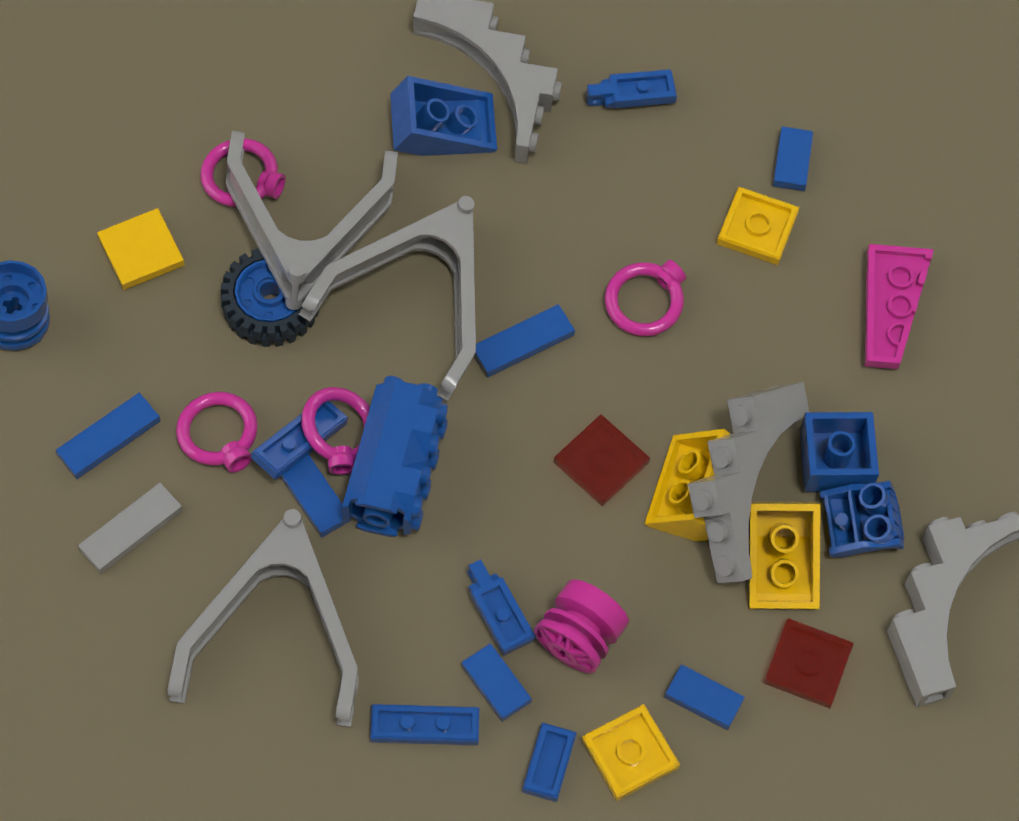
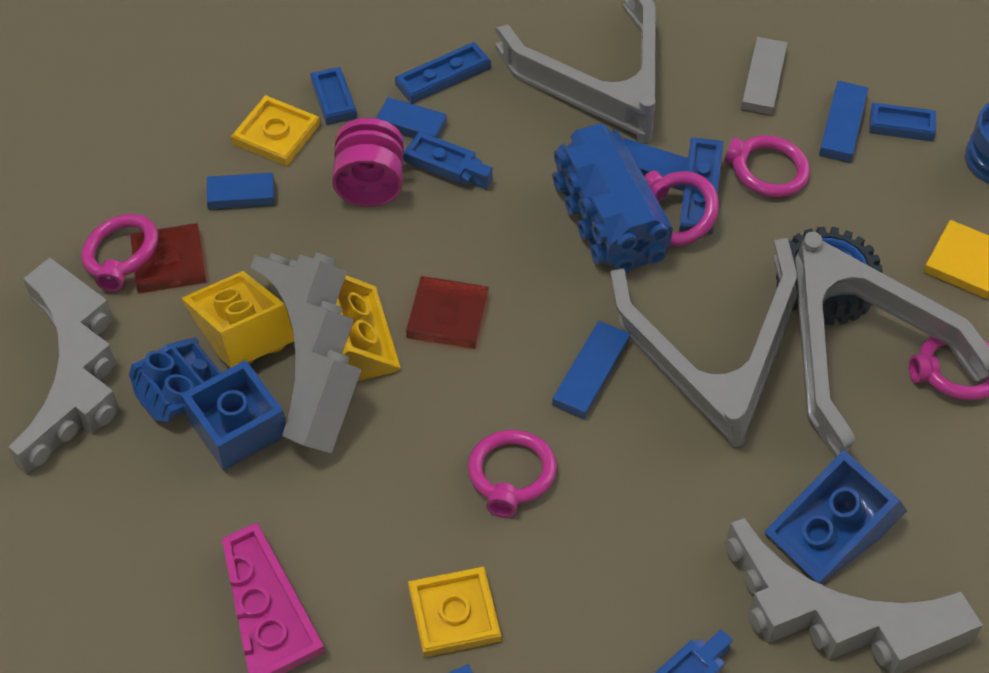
camera: 150 degrees right, 10 degrees down
none -> dark pink piece [81,214,158,292]
none -> blue tile [869,102,936,141]

